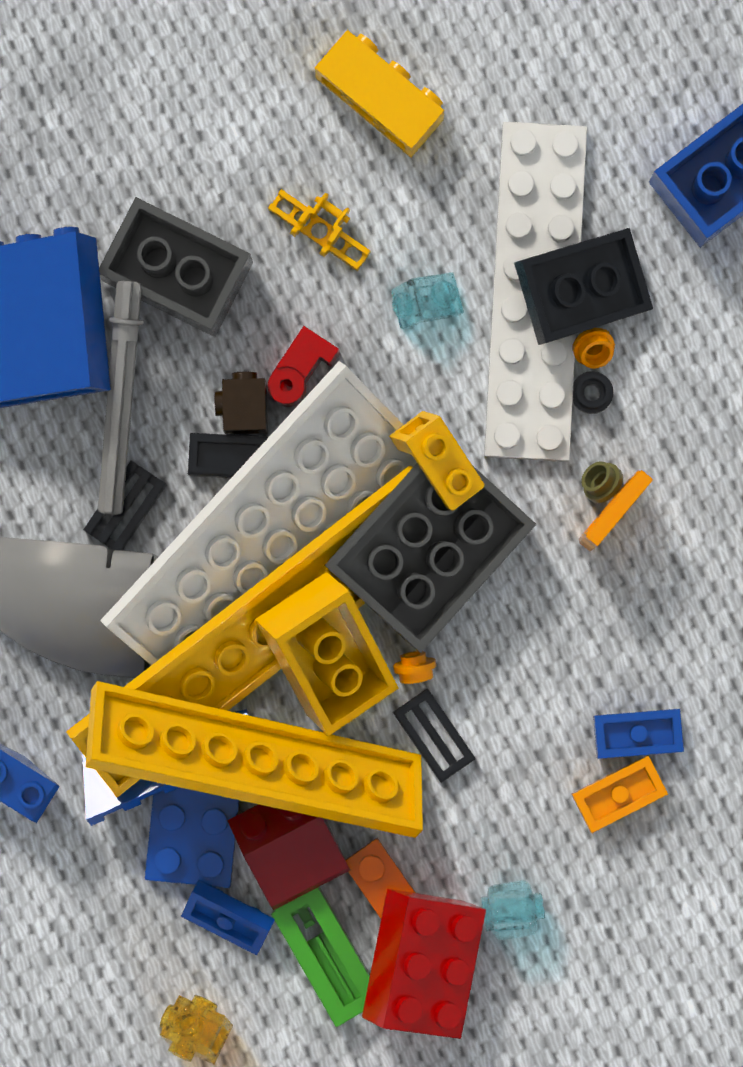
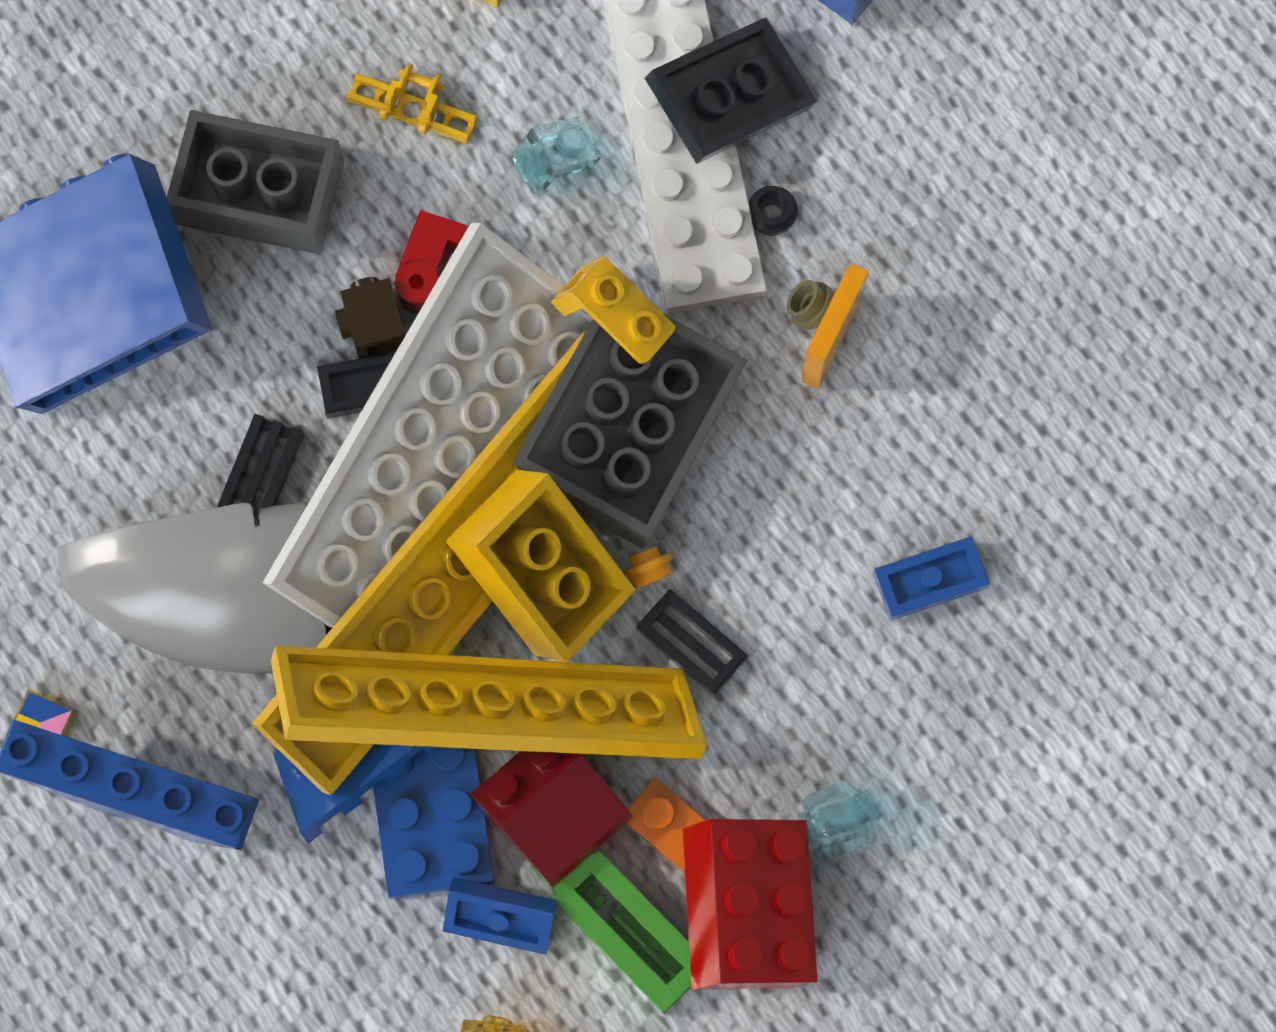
camera: 20 degrees left, 10 degrees down
light grey axle [98,281,144,515] -> none
light orange plate [571,755,668,833] -> none
light orange plate [572,328,615,369] -> none

